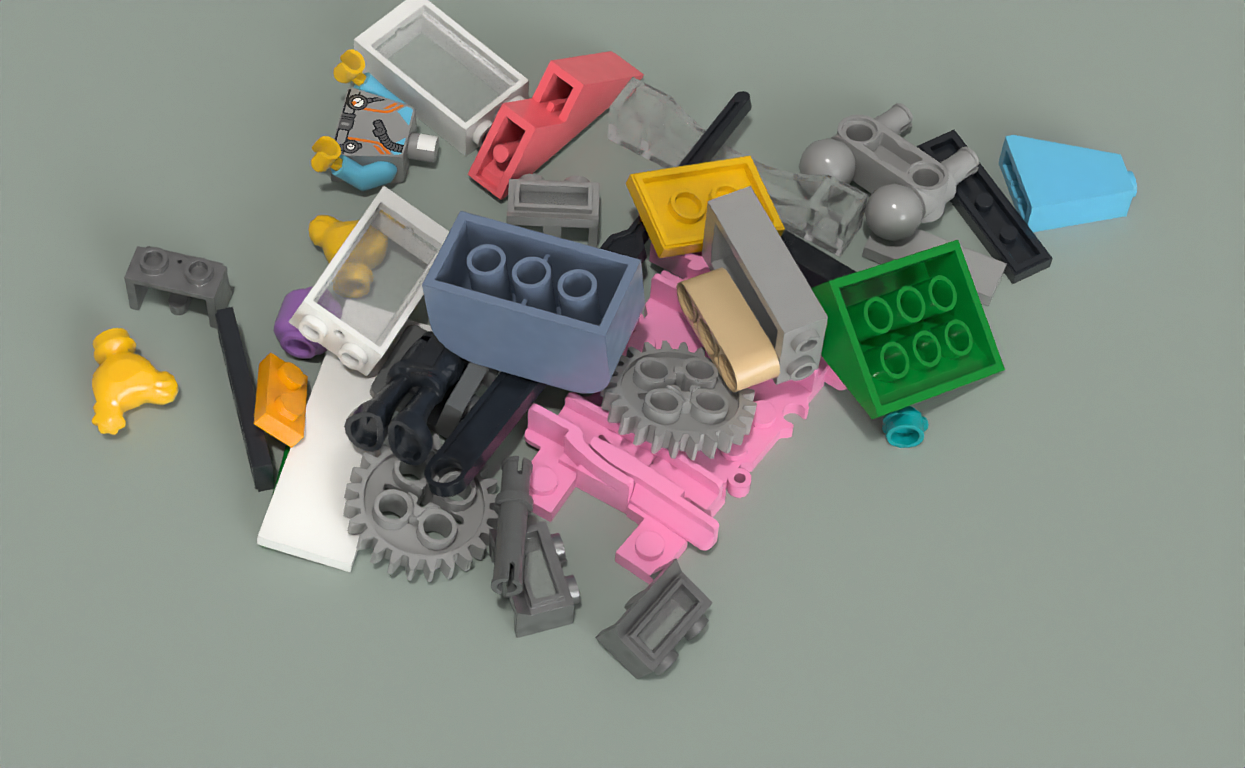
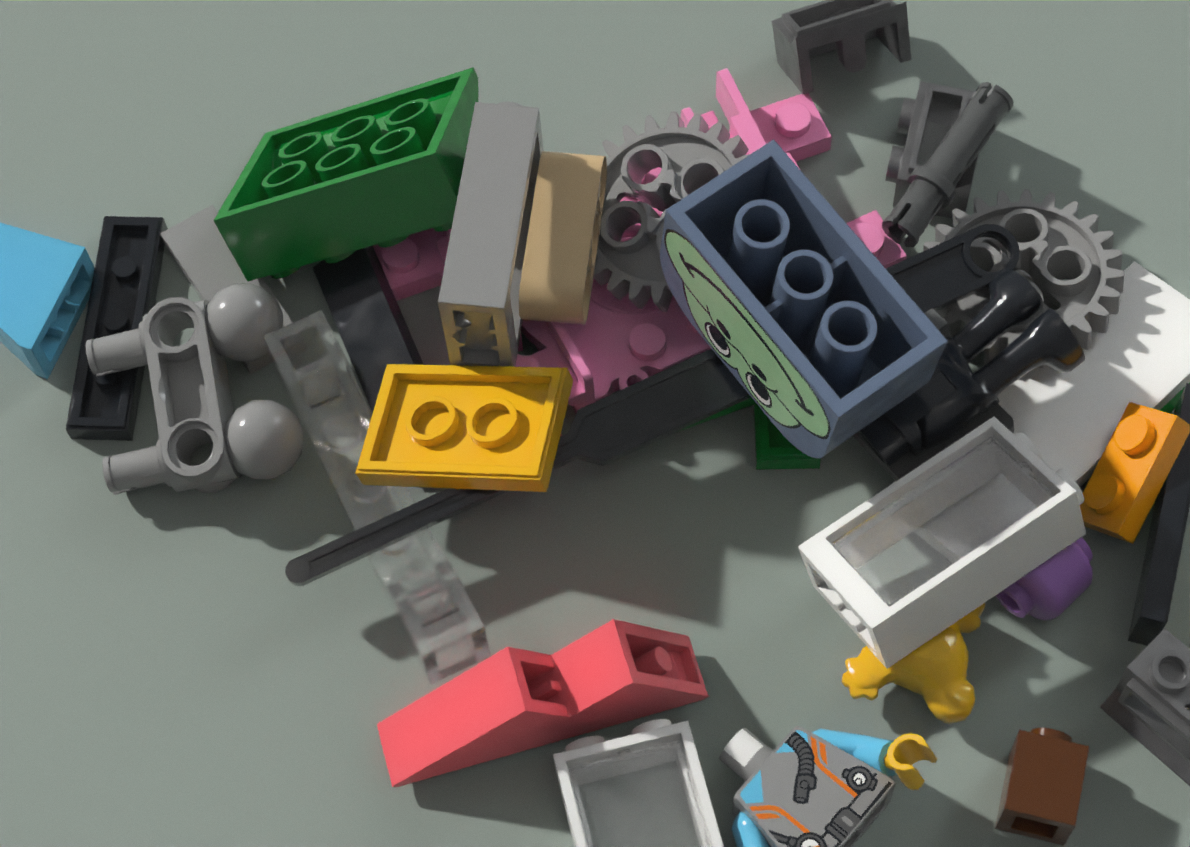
camera: 140 degrees left, 5 degrees up
light grey window [507,174,600,248] -> none
none -> reddish brown brick [995,728,1089,846]

